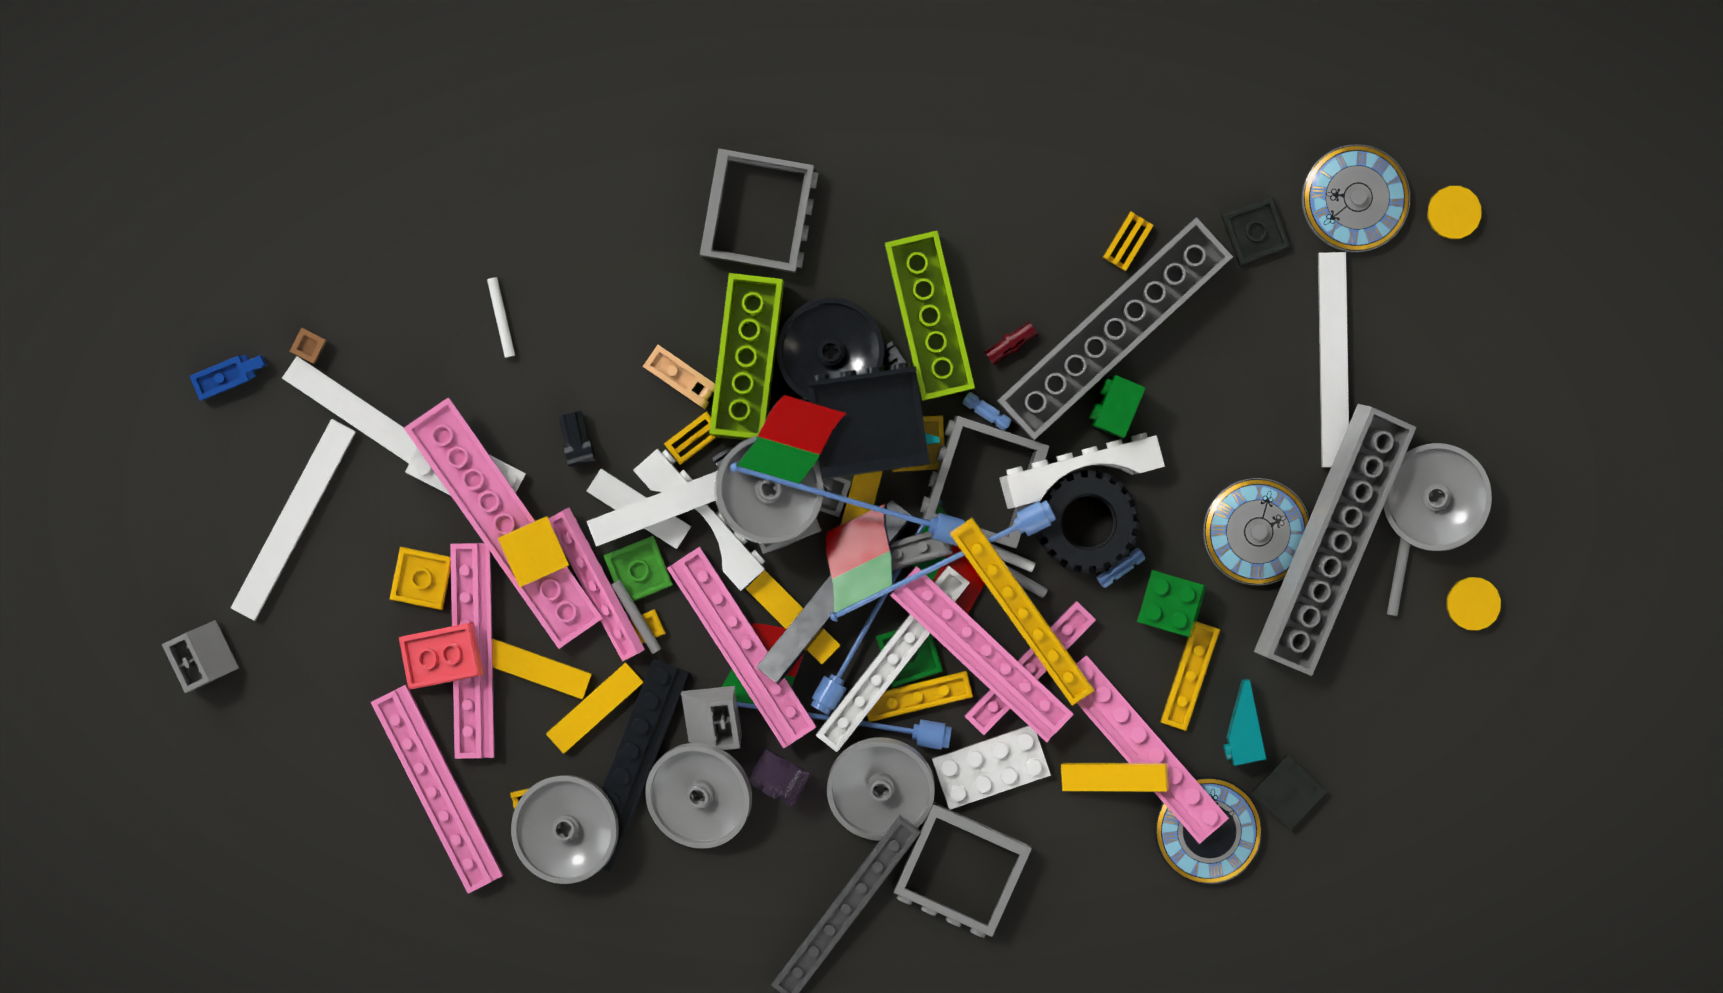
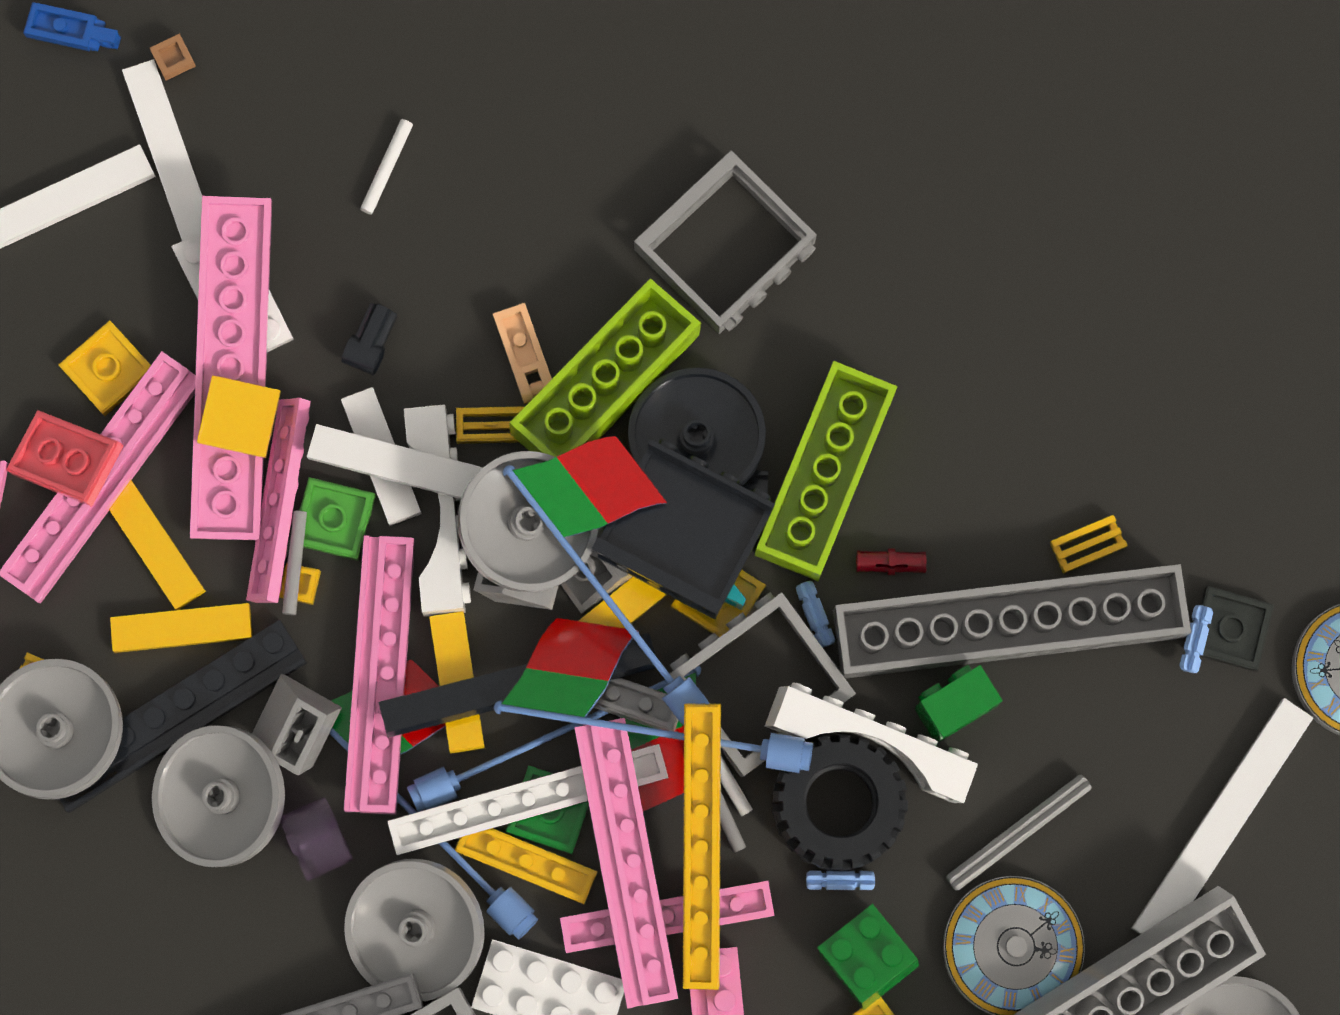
camera: 35 degrees right, 10 degrees down
none -> light grey axle [946,774,1092,890]
none -> light blue axle [1179,605,1213,673]

